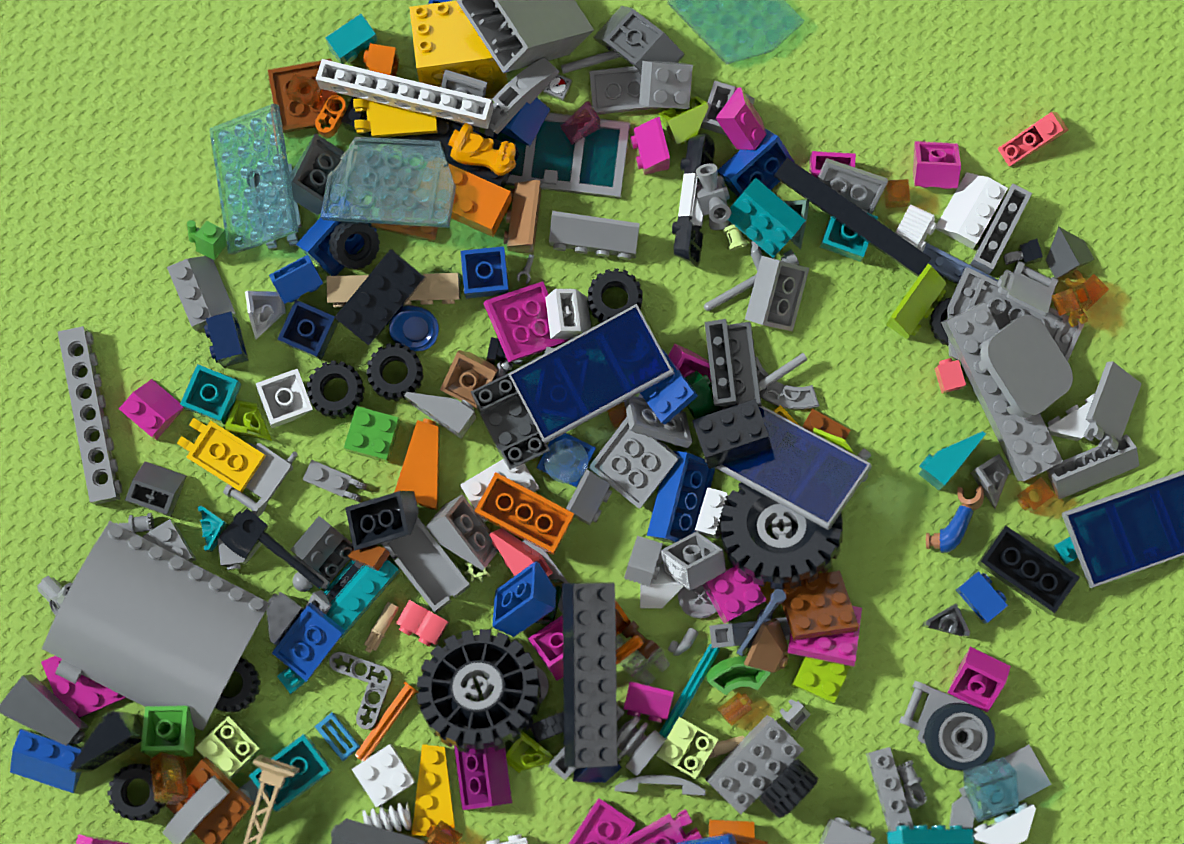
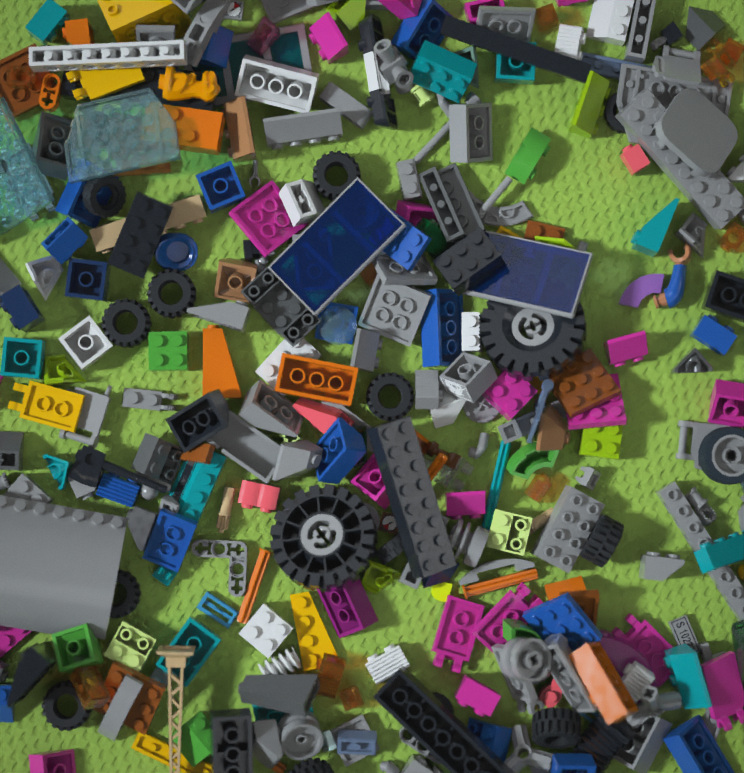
camera: 25 degrees left, 5 degrees up
none -> blue brick [96,472,141,508]
none -> white slope [235,55,320,113]
none -> light grey slope [272,439,323,481]
none -> light grey beam [318,82,373,130]
none -> black tyre [366,372,414,421]
none -> tile [378,511,398,535]
none -> light grey brick [396,159,422,201]
none -> neon yellow tile [431,582,452,602]
none -> orange axle [462,568,538,600]
none -> bright green brick [505,127,551,184]
none -> dark pink slope [603,330,648,367]
none -> medium lavender tile [619,274,664,308]

